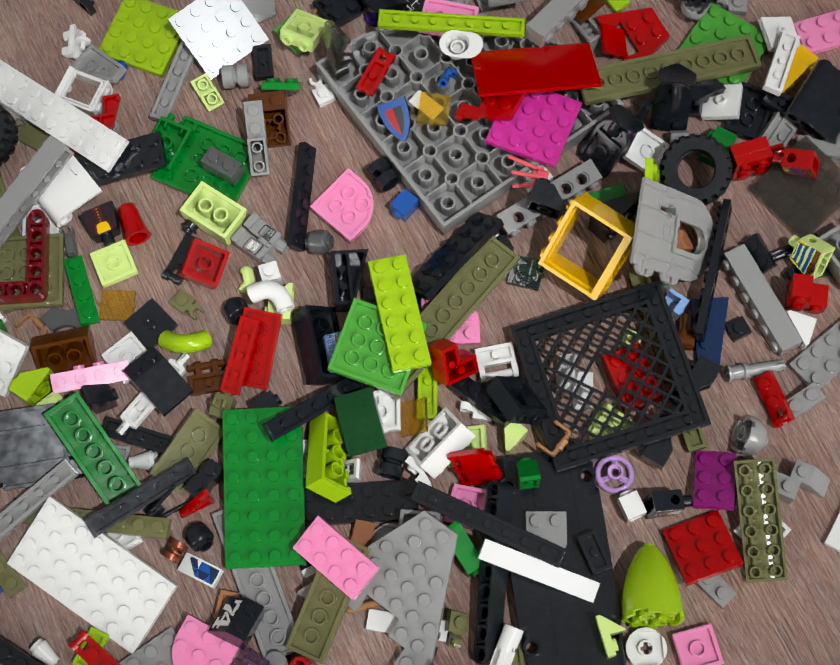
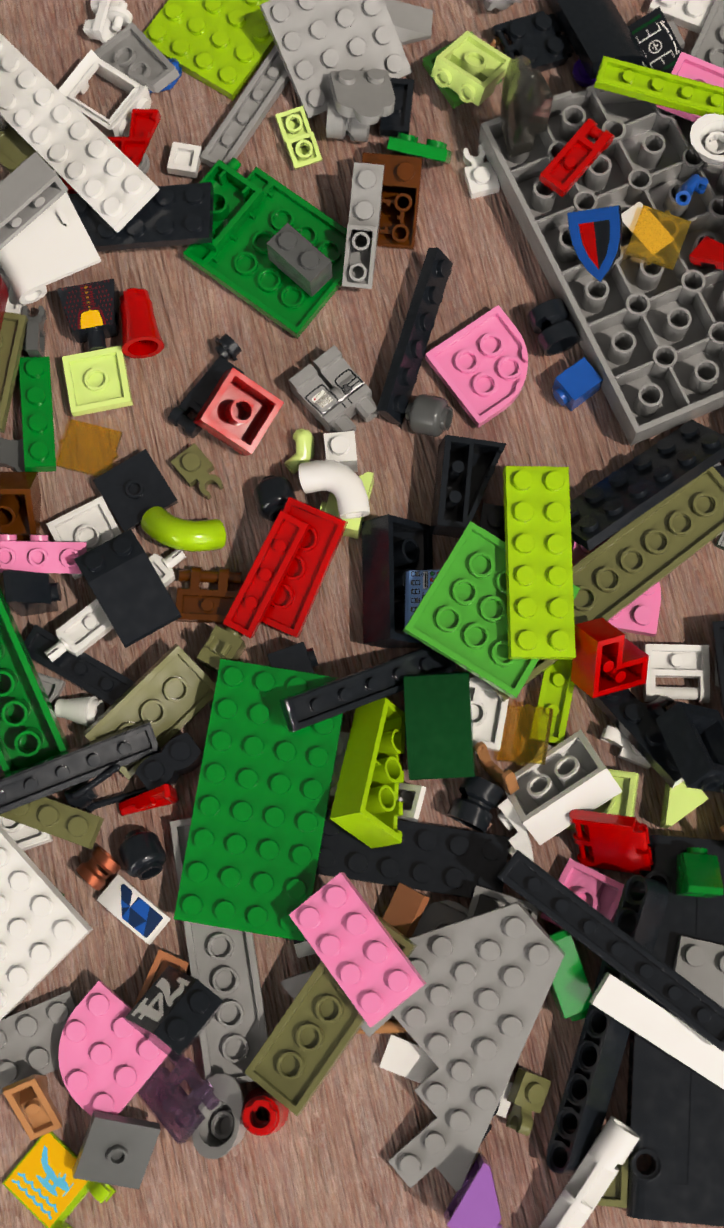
camera: 10 degrees right, 5 degrees up
yellowish green slope [180,181,247,246] -> none
none -> white plate [167,142,203,178]
none -> light grey plate [329,69,395,125]
none -> medium nougat piece [474,741,520,795]

